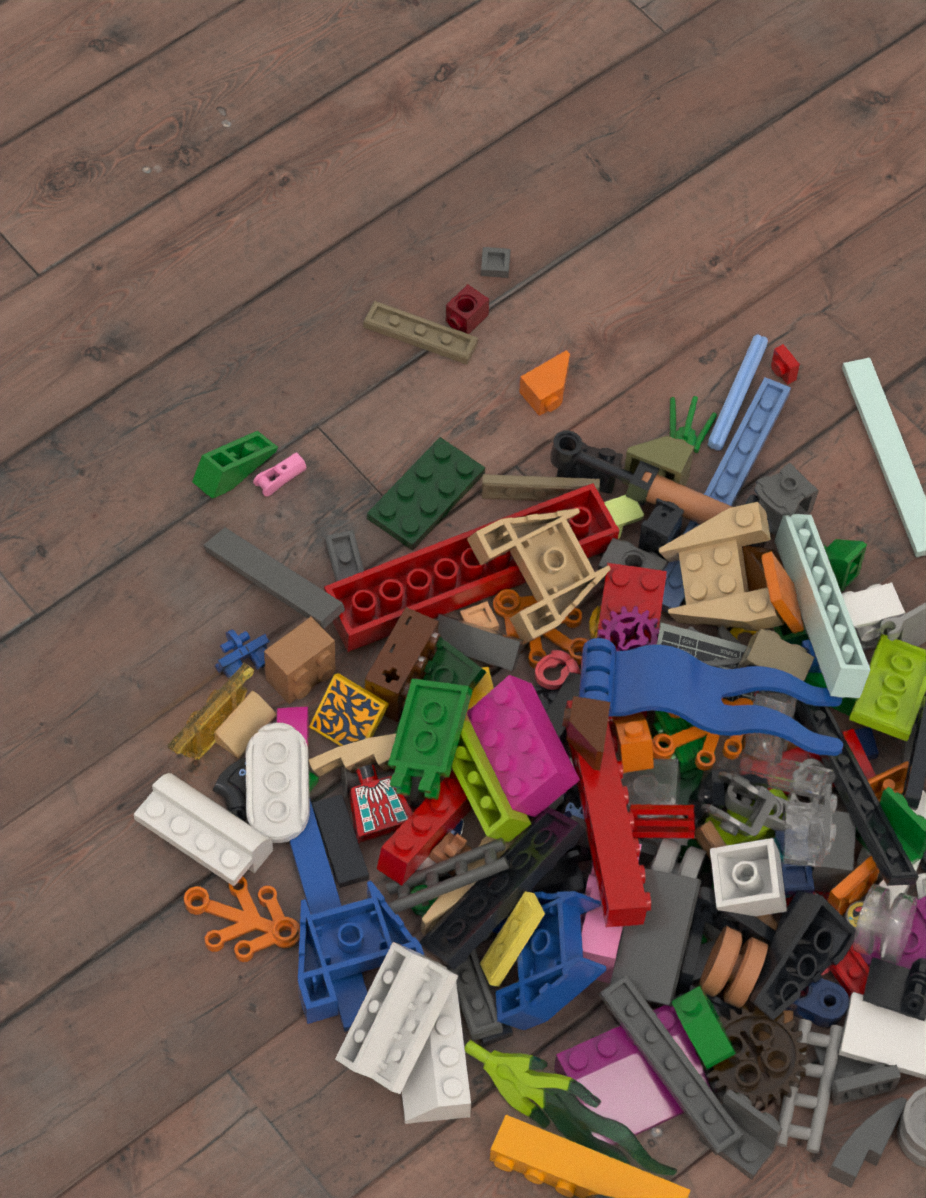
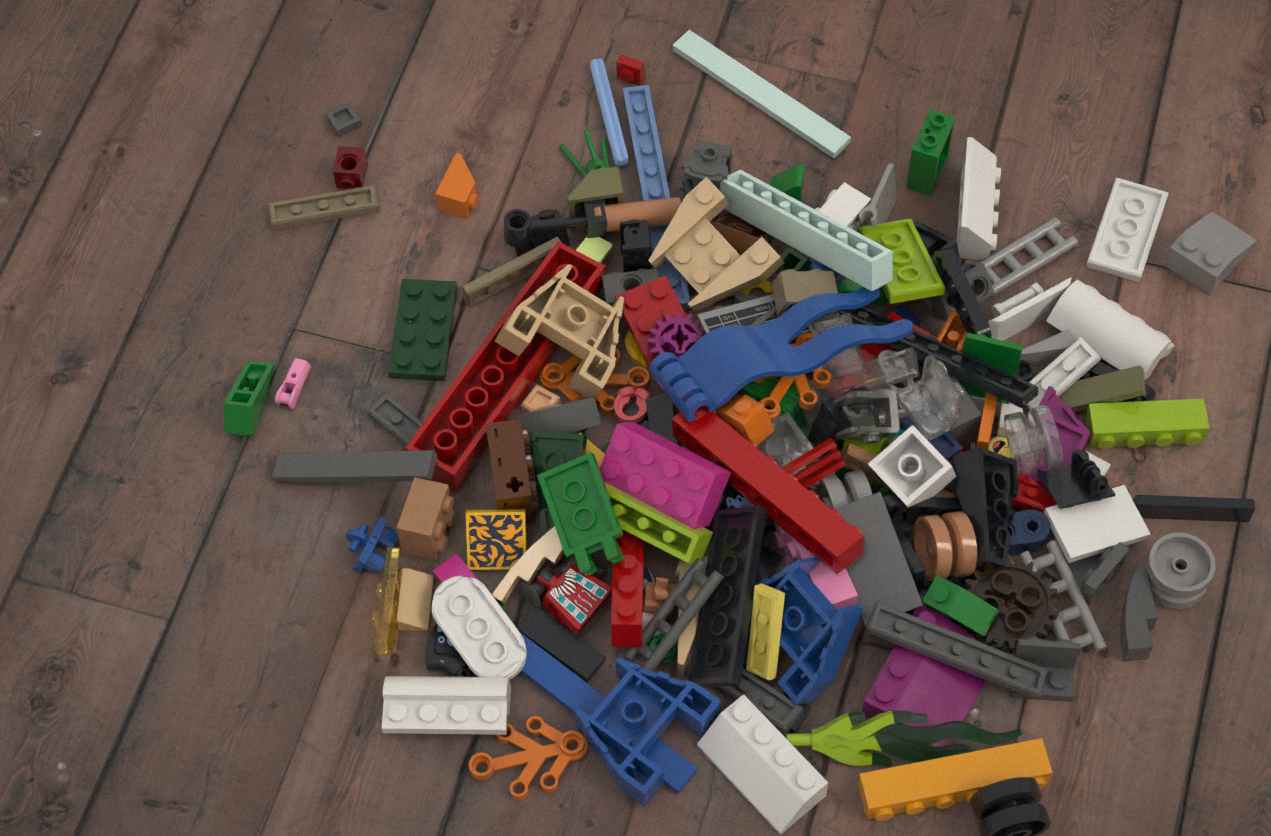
camera: 30 degrees left, 0 degrees up
white brick [335,942,458,1094] -> none
reddish brown slope [562,696,610,771] -> none
orange tile [761,551,804,634] -> none

